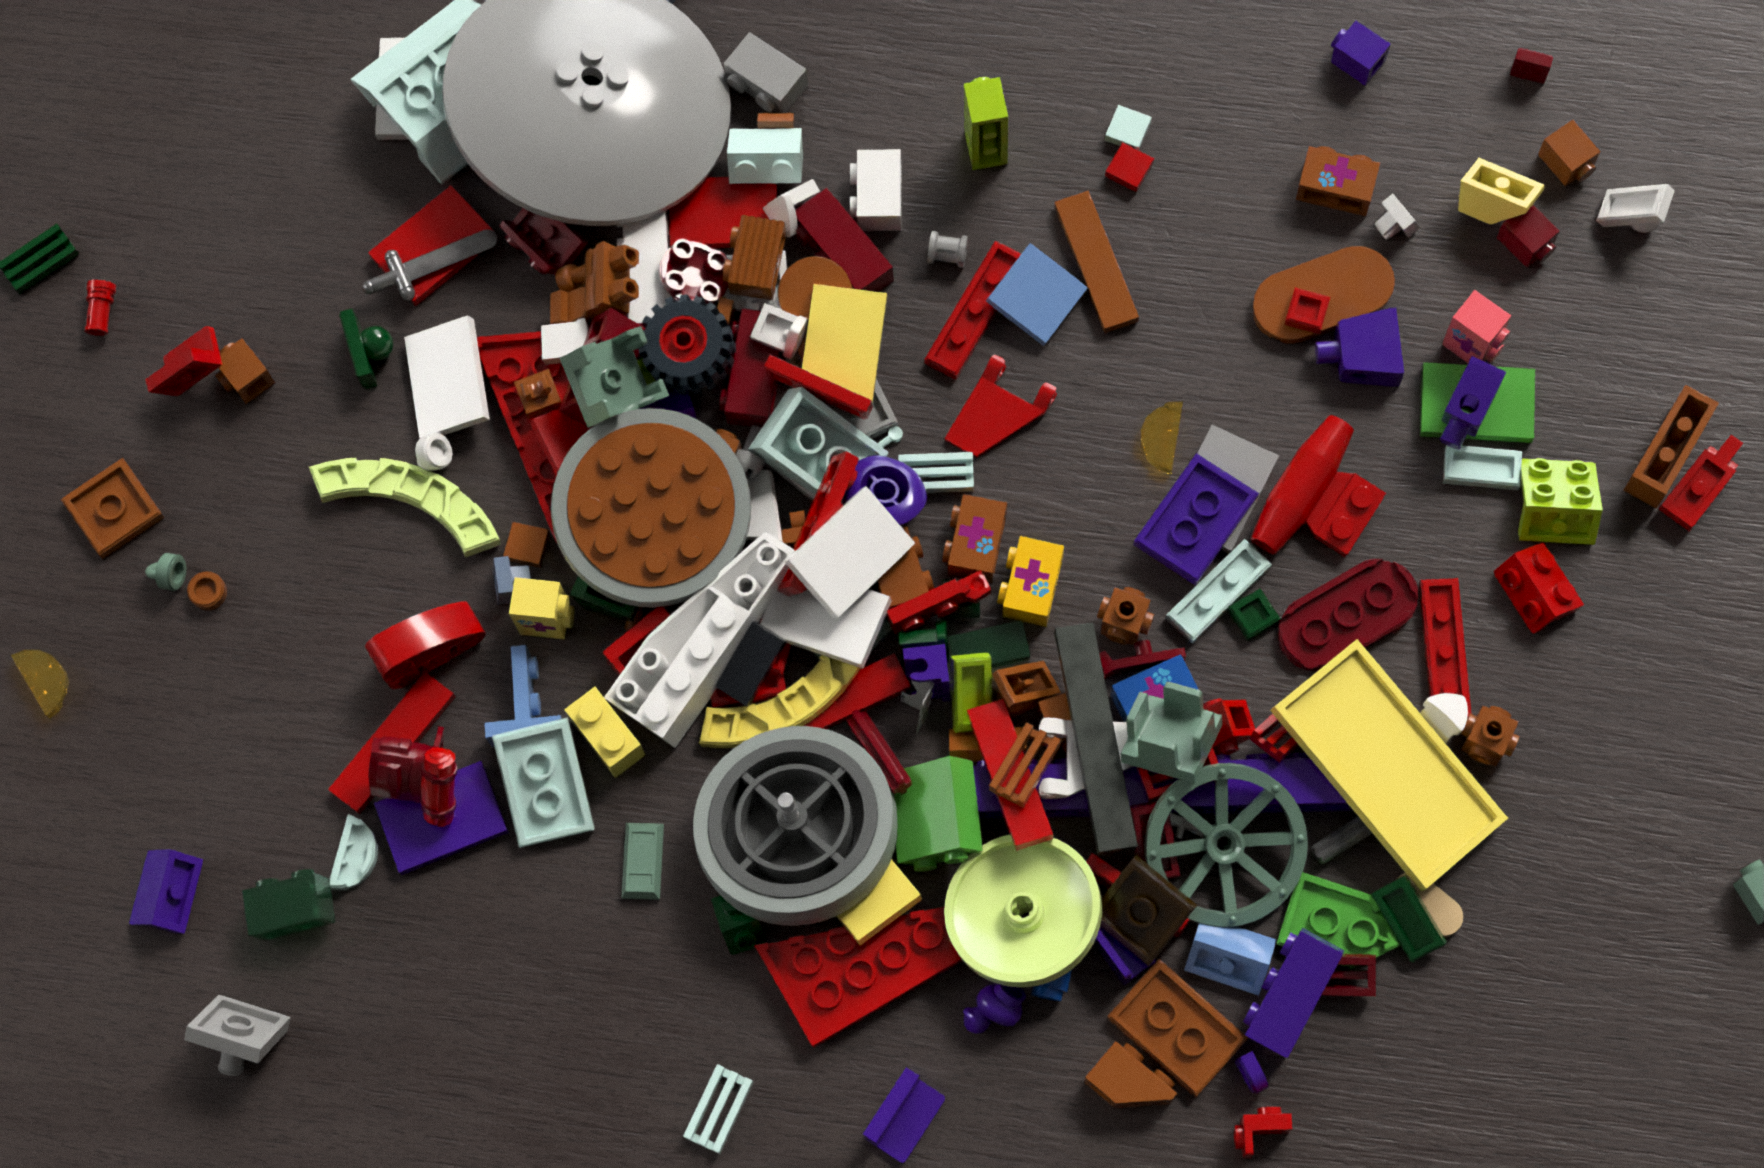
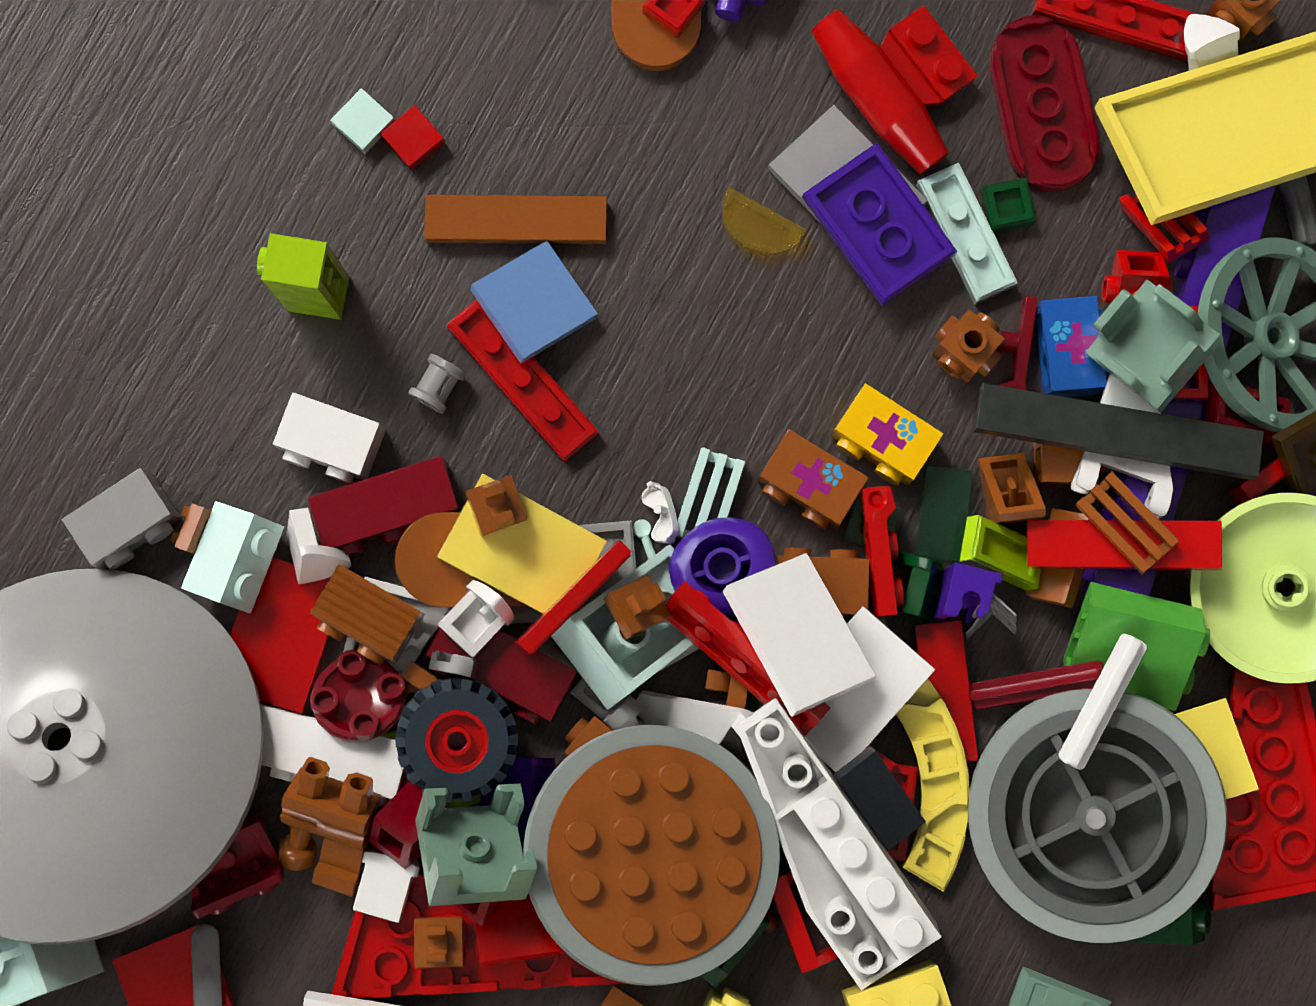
camera: 75 degrees left, 10 degrees up
red flag [944,355,1057,458] -> none
none -> flat silver tile [429,651,478,679]
none -> dark orange tile [465,475,527,536]
none -> dark orange tile [603,575,671,640]
none -> white piece [641,481,679,544]
none -> white axle [1059,634,1147,770]

